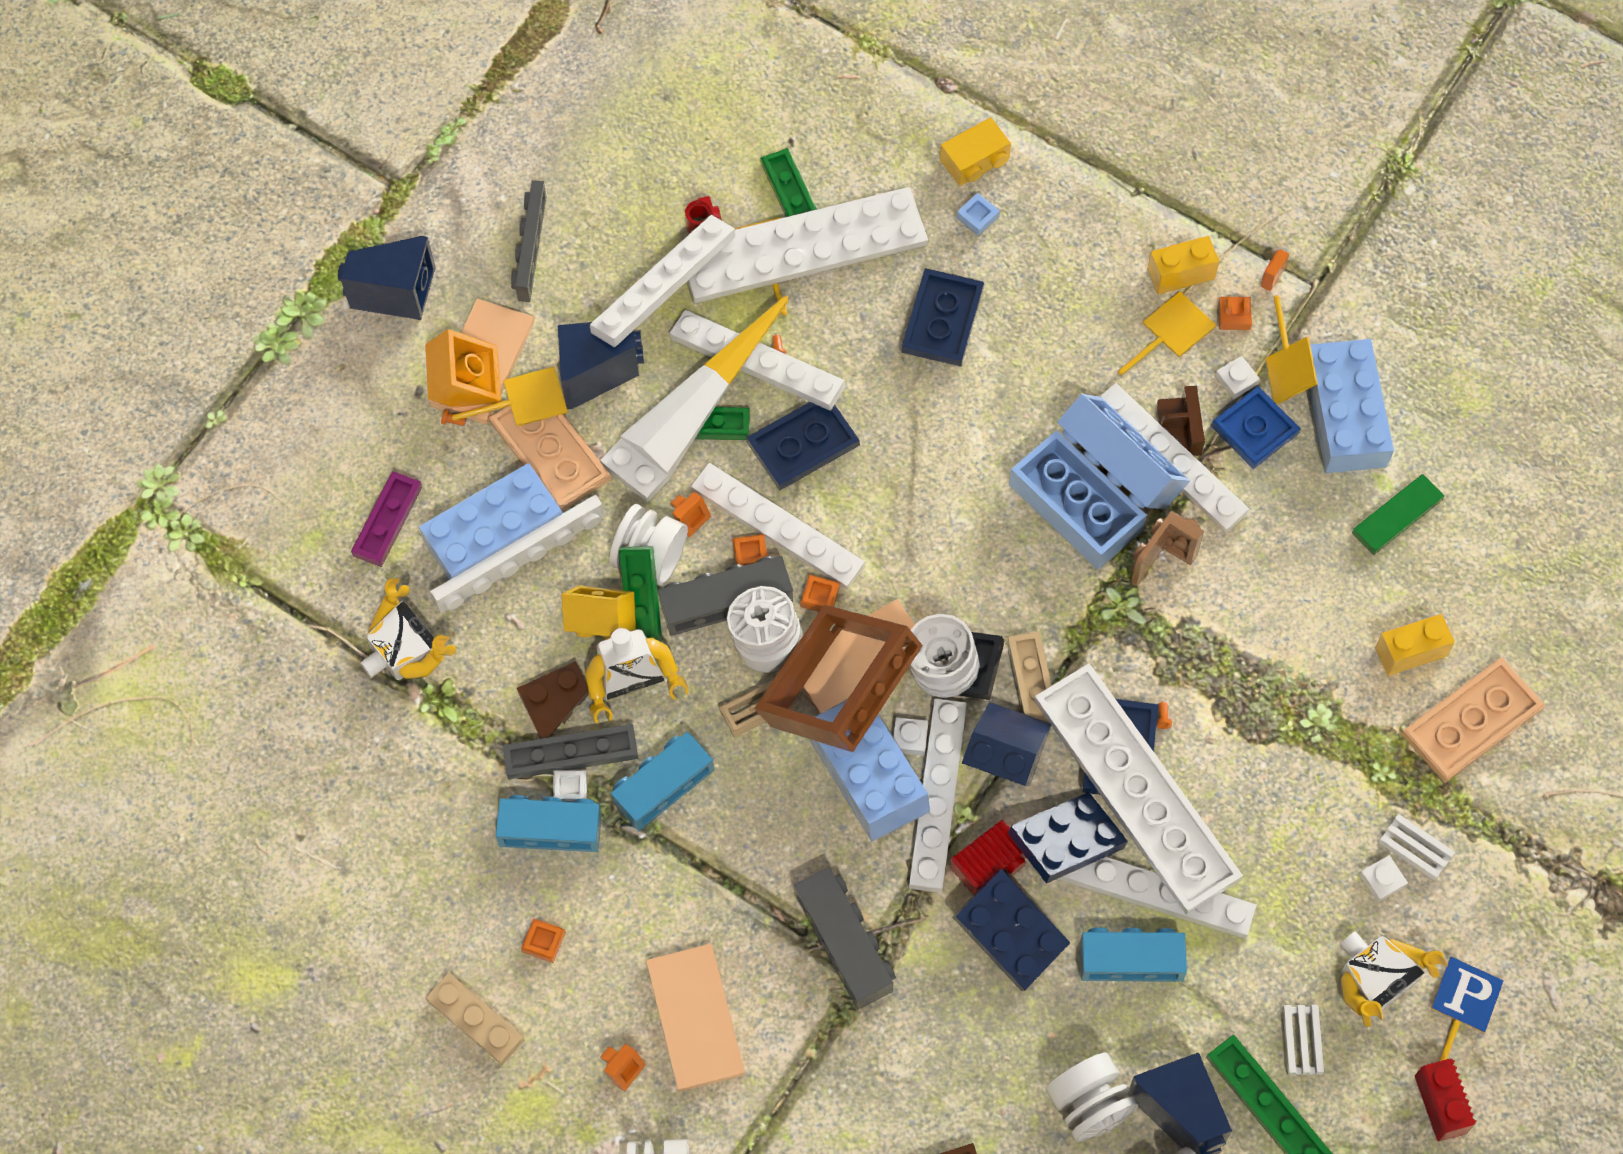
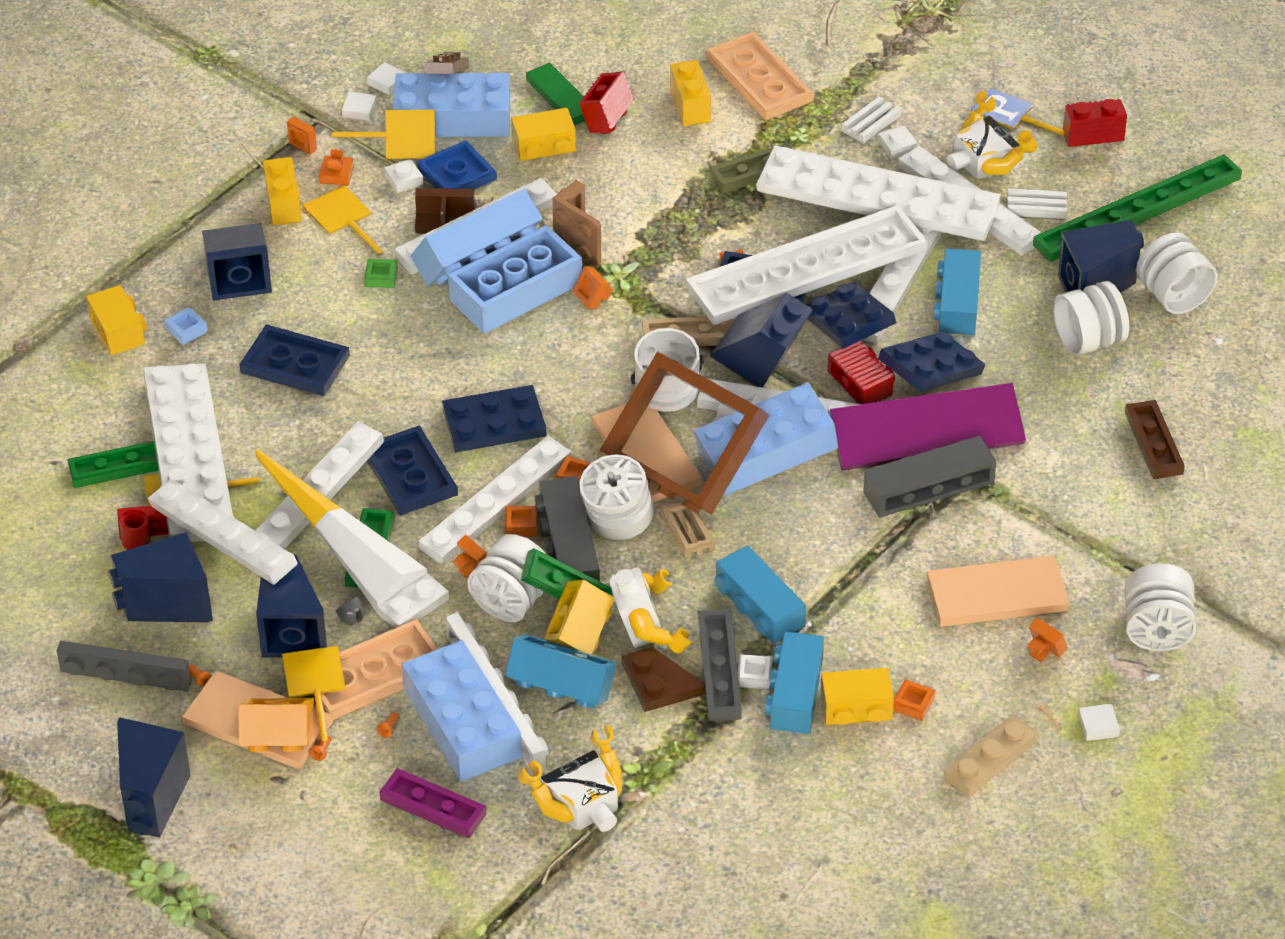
camera: 85 degrees left, 20 degrees down
none -> dark blue slope [108,532,213,623]
none -> orange piece [189,664,212,687]
none -> dark blue slope [202,223,272,301]
none -> dark grey hinge [336,597,365,626]
none -> white tile [342,92,377,121]
none -> bright green tile [364,259,398,288]
none -> white tile [367,62,406,95]
none -> orange piece [377,712,400,738]
none -> plate [425,52,469,74]
none -> dark blue plate [442,385,547,453]
none -> dark azure brick [505,634,617,708]
none -> yellow brick [511,108,576,161]
none -> orange tile [572,267,614,309]
none -> red brick [578,72,634,134]
none -> olive plate [710,143,793,193]
none -> white plate [757,145,1001,241]
none -> yellow brick [820,667,894,725]
none -> magenta tile [829,382,1026,471]
none -> white plate [898,146,1041,256]
none -> white tile [1078,704,1120,741]

